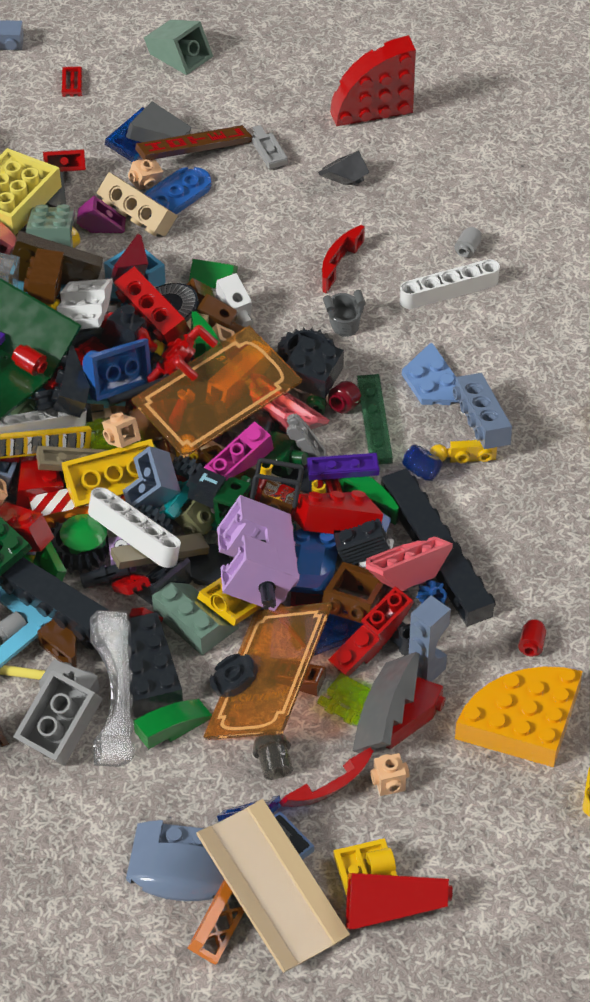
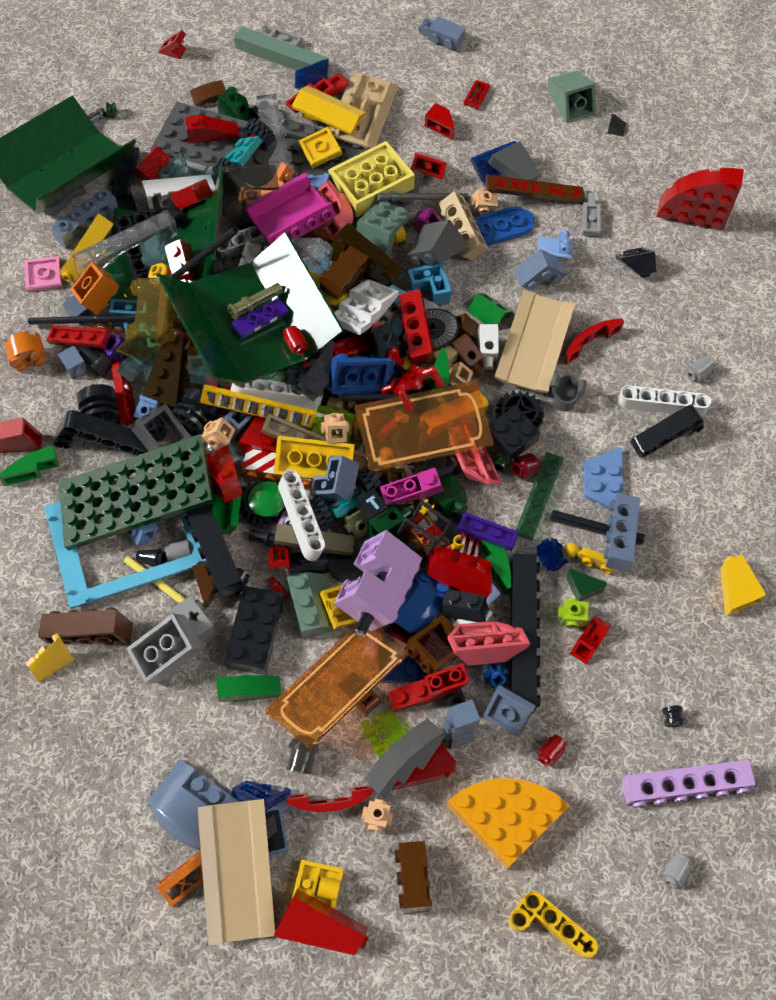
camera: 25 degrees right, 15 degrees up
clear arch [90,610,135,767] -> none
dark red slope [110,234,148,283] -> none
black tile [210,653,258,698] -> none
light grey hinge [287,413,326,458] -> none
none -> dark grey bar [376,191,468,202]
none -> reddish brown wedge [395,841,432,914]
none -> dark grey slope [406,219,469,267]
none -> red slope [424,103,455,140]
none -> sand blue tile [483,685,535,737]
none -> tan hinge [495,289,575,393]
none -> sand blue brick [514,249,568,290]
none -> light blue hinge [537,230,572,259]
none -> black axle [550,510,645,545]
none -> lime brick [558,598,588,629]
none -> dark green slope [566,568,607,601]
none -> red slope [569,615,612,665]
none -> pearl dark grey slope [607,114,626,137]
none -> black beam [630,404,704,458]

